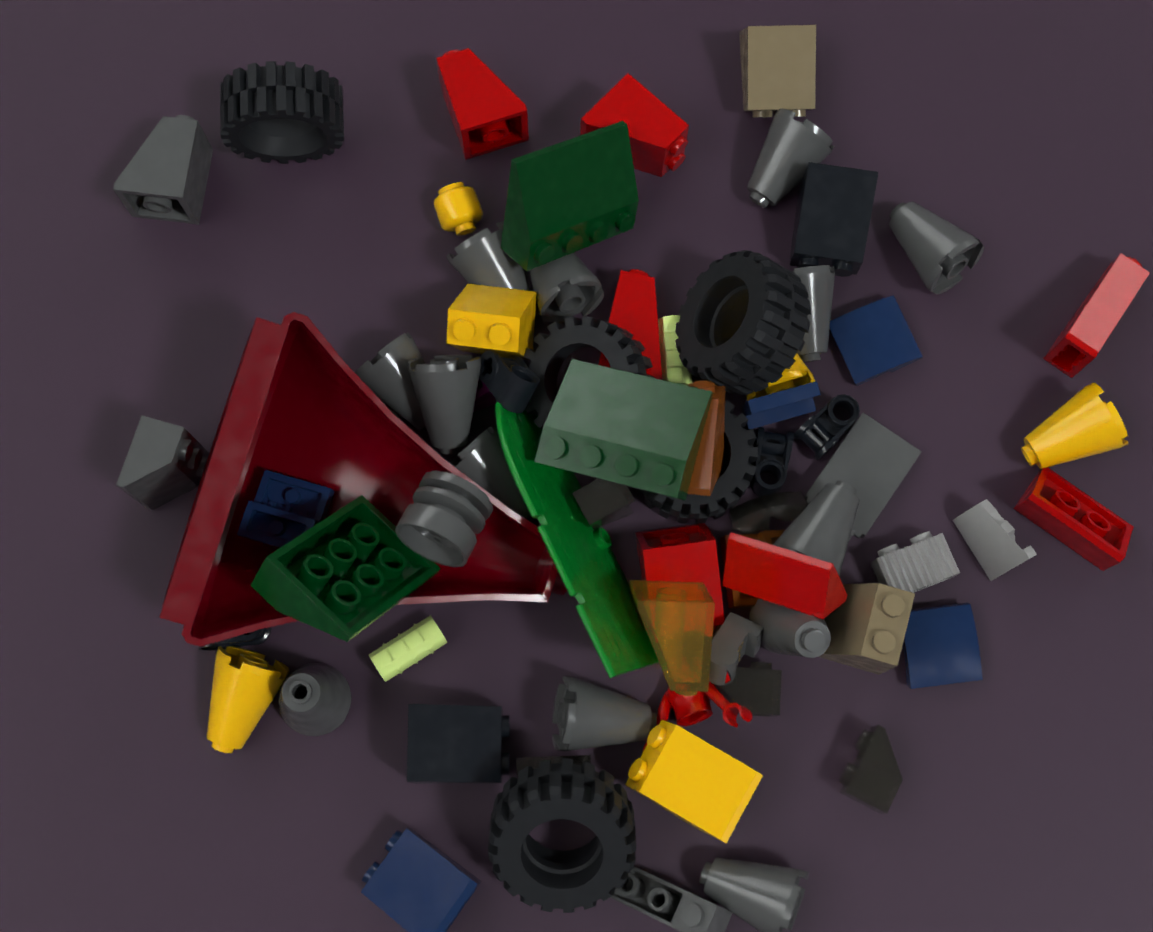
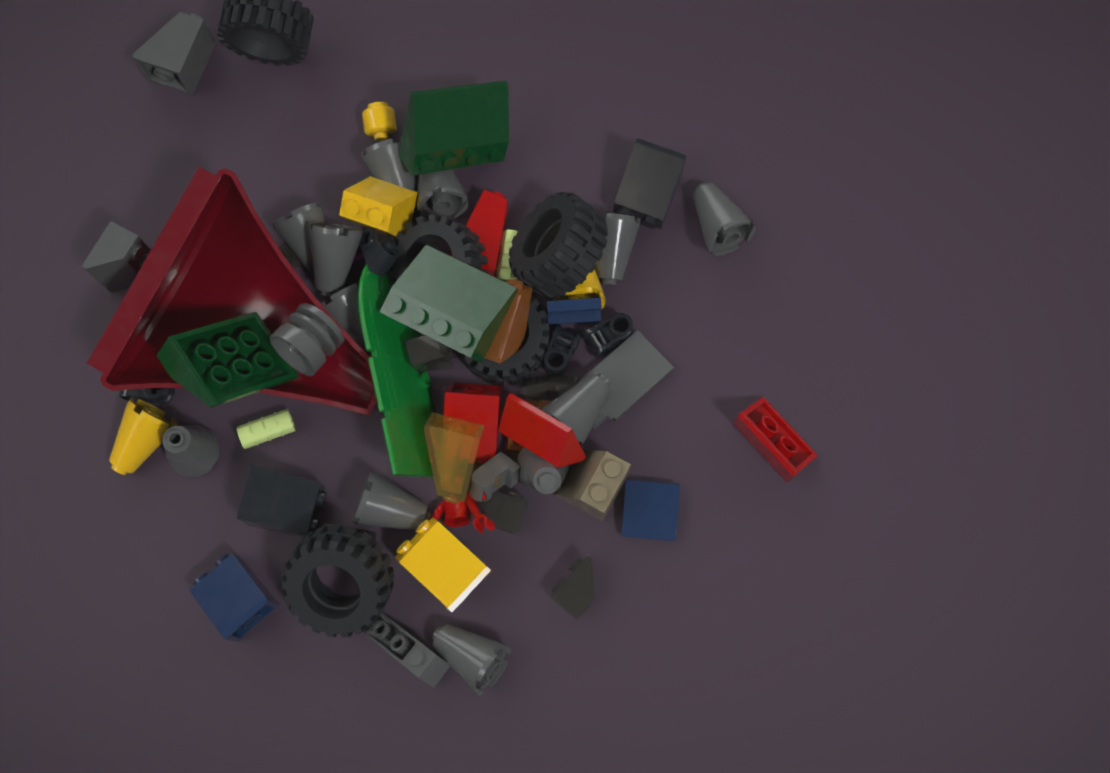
camera: 15 degrees right, 0 degrees up
dark blue slope [237,470,335,548] -> none
red slope [436,48,529,160] -> none
red slope [580,73,689,177] -> none
dark tan slope [740,25,816,118] -> none
dark grey cone [747,108,835,208] -> none
dark blue slope [830,295,924,386] -> none
light grey brick [871,531,960,593] -> none
light grey slope [953,499,1037,581] -> none
yellow cone [1021,383,1129,469] -> none
slope [1043,253,1150,378] -> none

